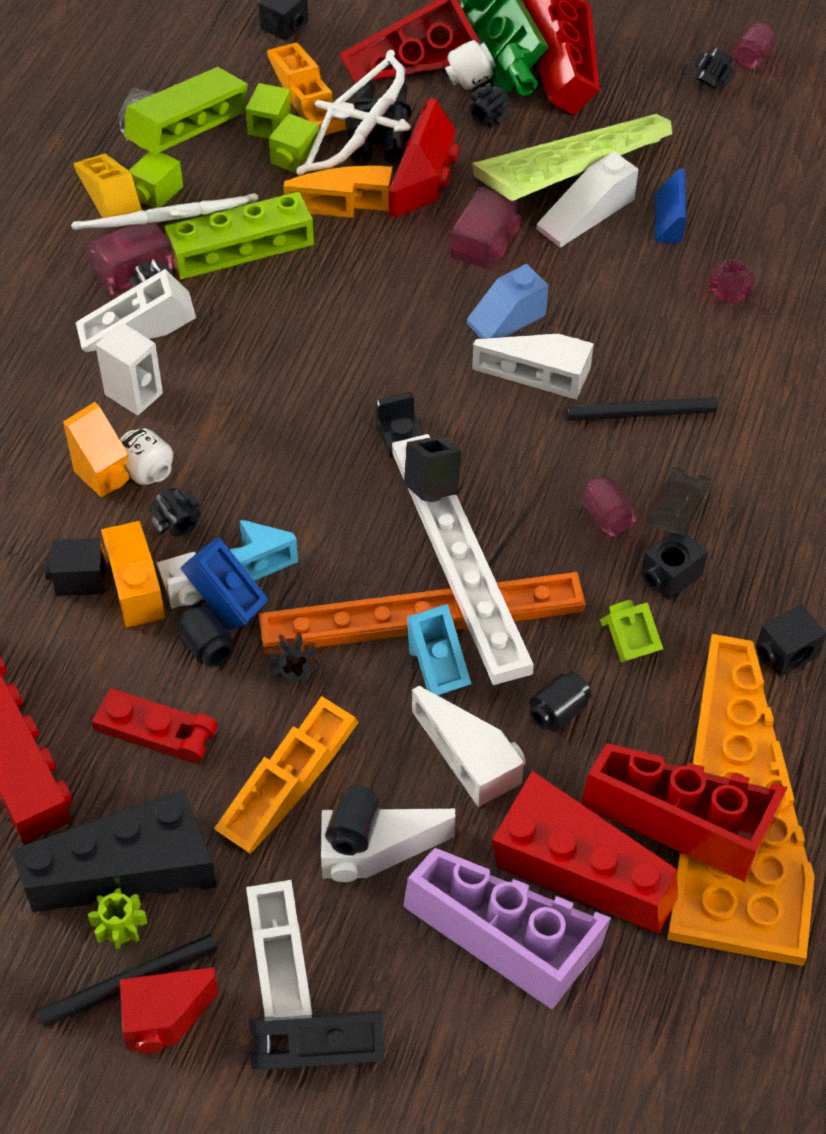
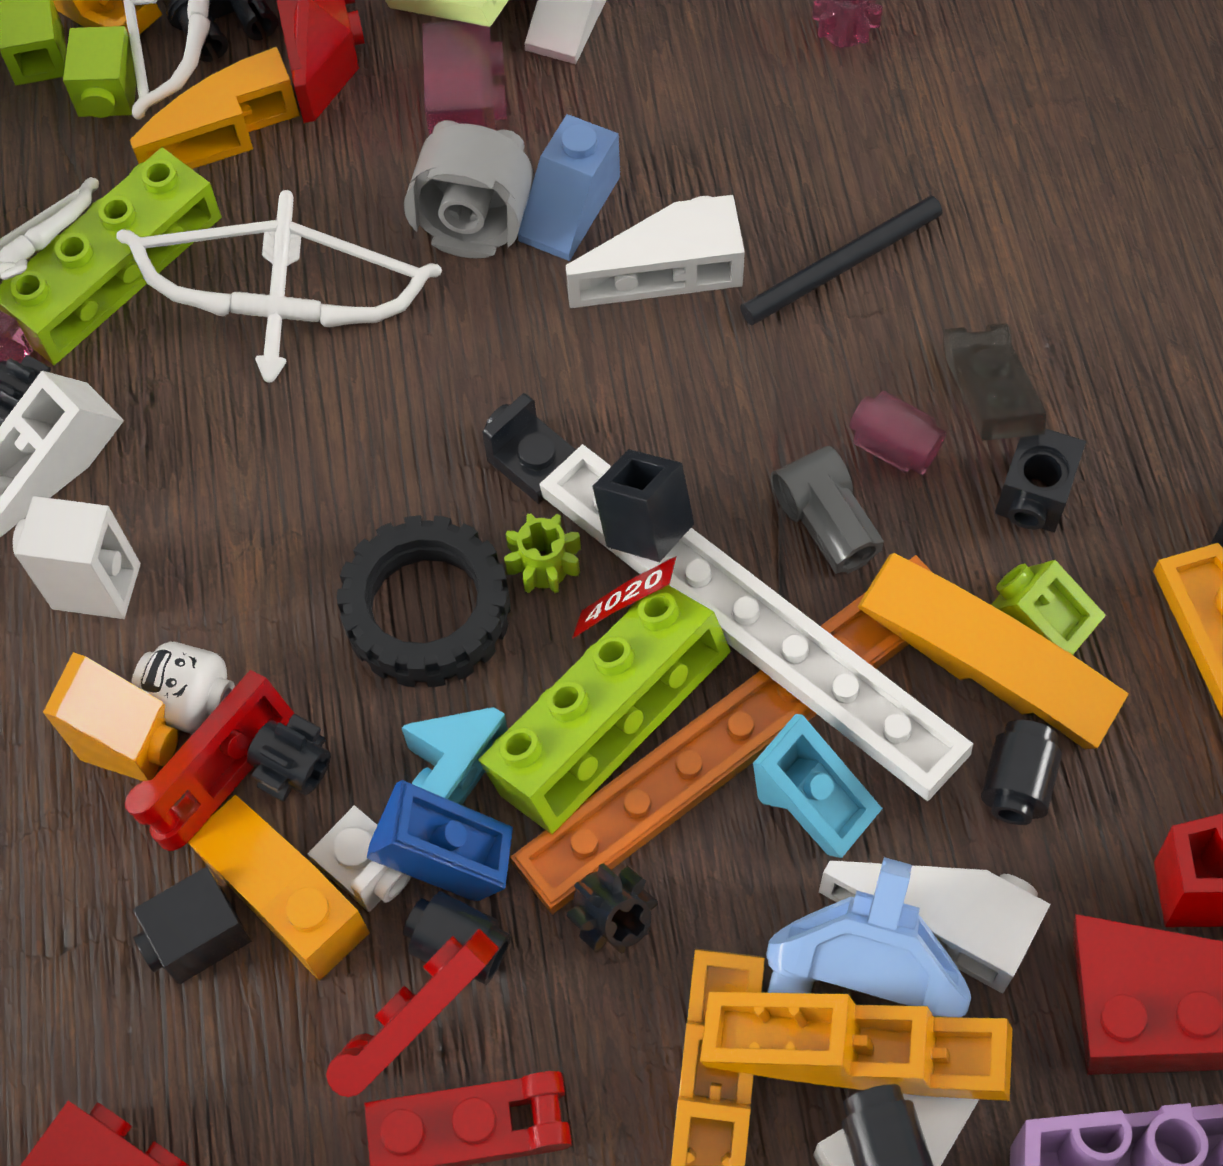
camera: 25 degrees left, 10 degrees up
none -> white piece [117,190,442,383]
none -> red plate [125,670,295,851]
none -> red plate [326,928,499,1097]
none -> black tyre [337,515,511,688]
none -> light grey brick [404,120,534,258]
none -> lime brick [478,585,731,834]
none -> lime gear [504,513,581,593]
none -> red sticker [572,556,677,639]
none -> light orange slope [700,992,1013,1101]
none -> light blue connector [766,857,971,1018]
none -> dark grey piece [771,446,884,574]
none -> light orange slope [857,553,1129,750]

